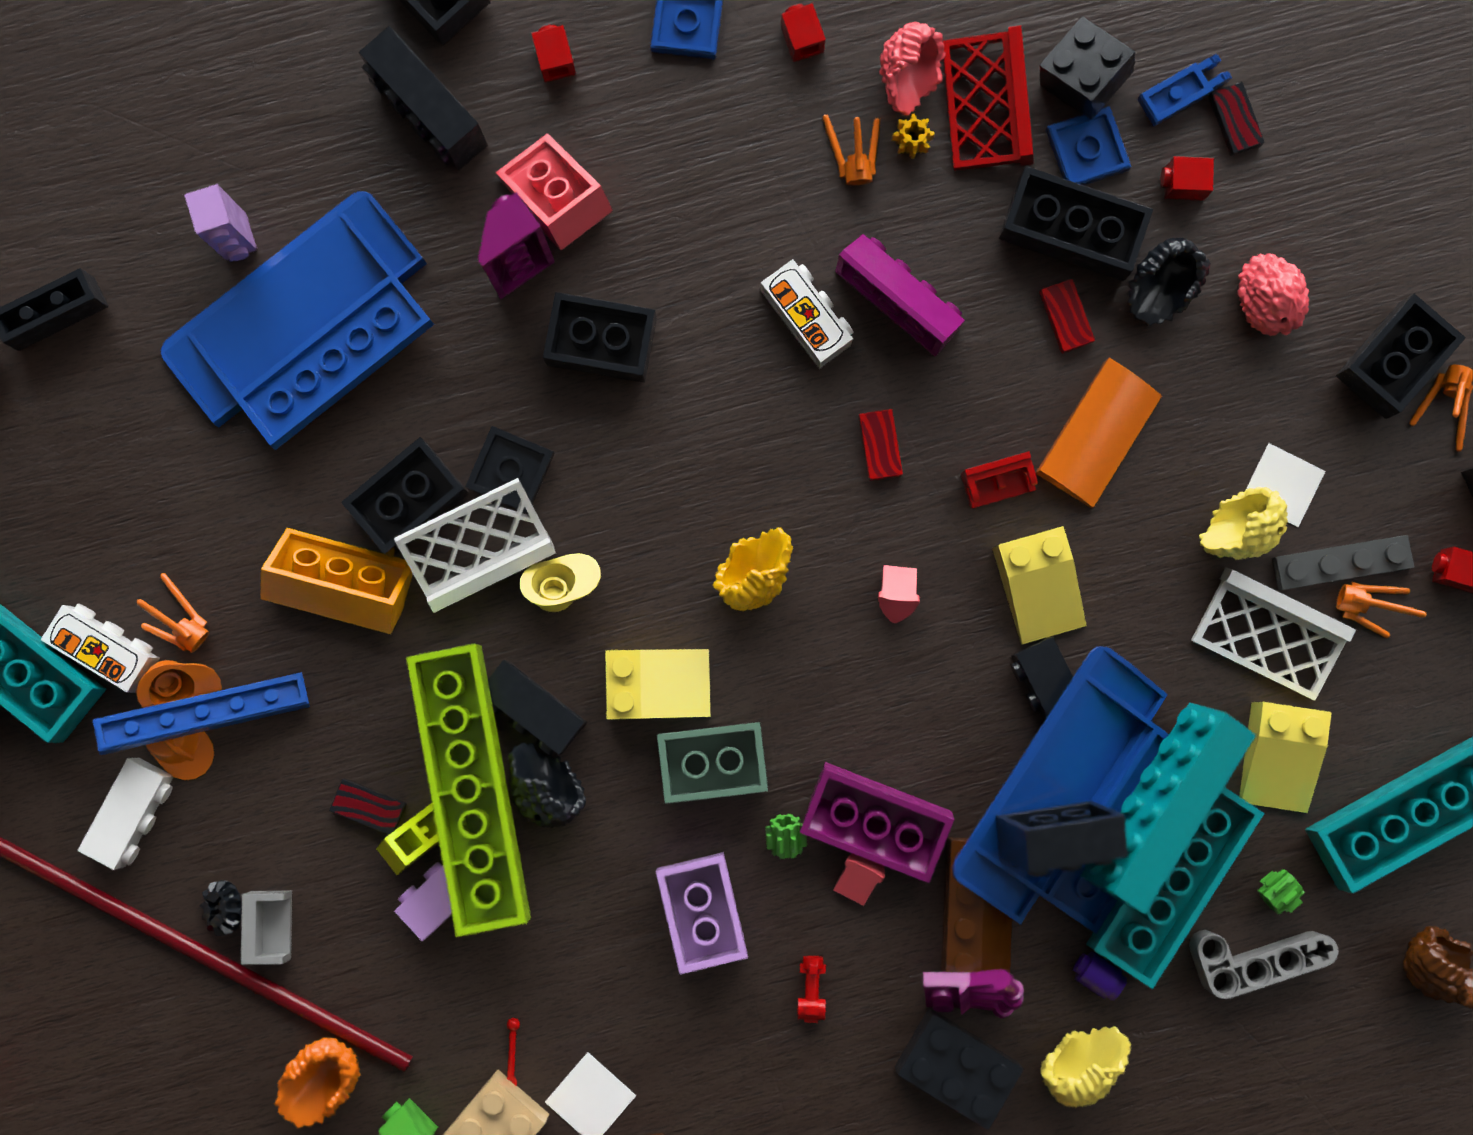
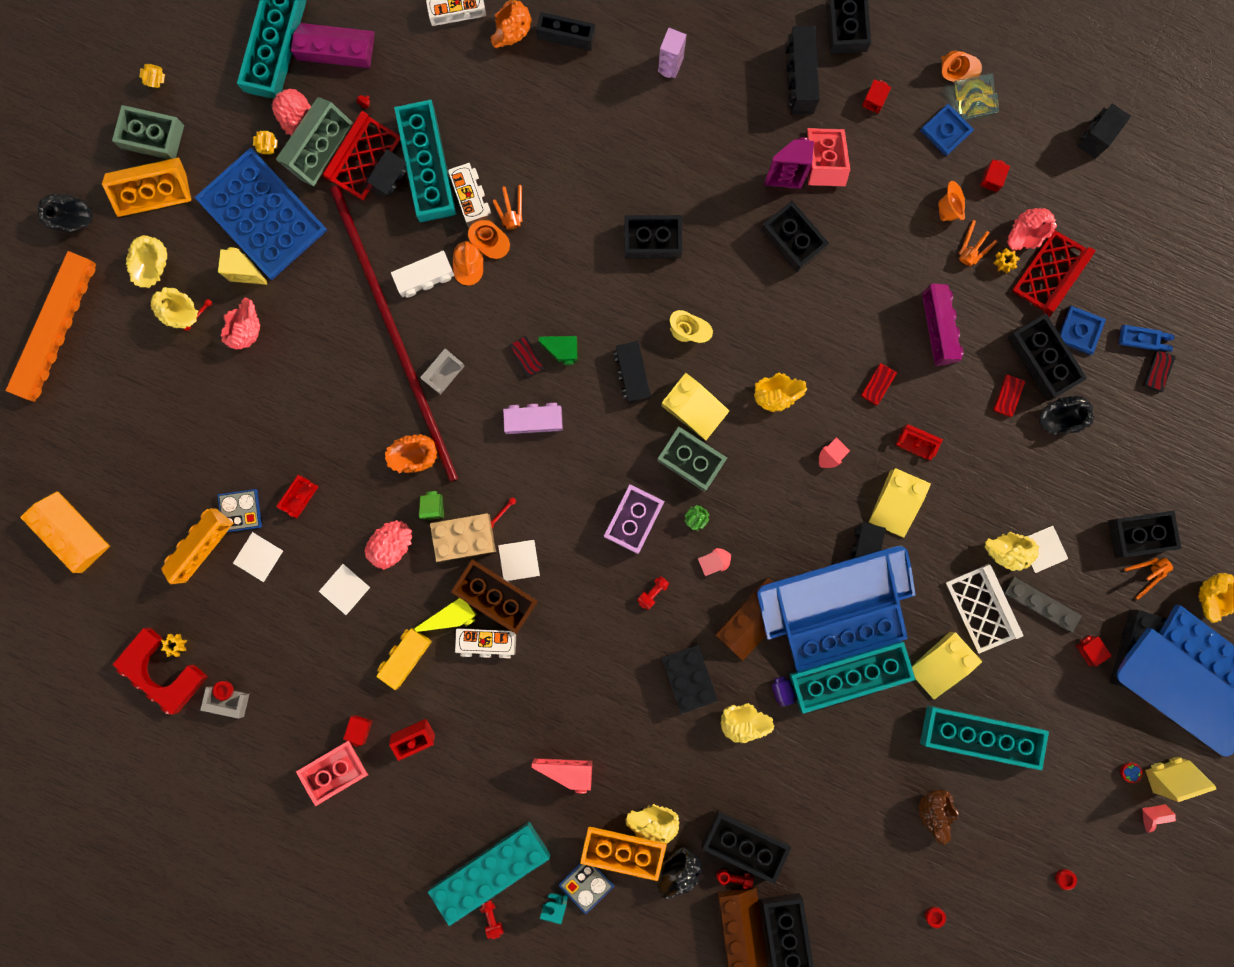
camera: 40 degrees right, 0 degrees up
blue tile [93,672,310,755] -> none
blue slope [161,191,434,450] -> none
black gear [200,880,242,936] -> none
light orange slope [260,528,413,634] -> none
neon yellow slope [376,803,439,875] -> none
white fence [394,478,556,613] -> none
lime brick [406,644,531,937] -> none
black plate [465,426,555,514] -> none
black piece [508,743,586,828] -> none
brick [760,259,853,369] -> none
magenta slope [800,762,954,883] -> none
magenta plate [924,969,1024,1019] -> none
black brick [996,801,1128,876] -> none
orange slope [1036,357,1162,508] -> none
black brick [1039,16,1135,120] -> none
teal brick [1081,702,1256,915] -> none
red brick [1160,156,1214,200] -> none
light grey beam [1189,930,1338,999] -> none
coral piece [1237,253,1309,336] -> none
bright green gear [1257,869,1305,915] -> none
orange plant [1336,582,1427,638] -> none
none -> green slope [539,336,578,365]
none -> orange piece [938,181,965,221]

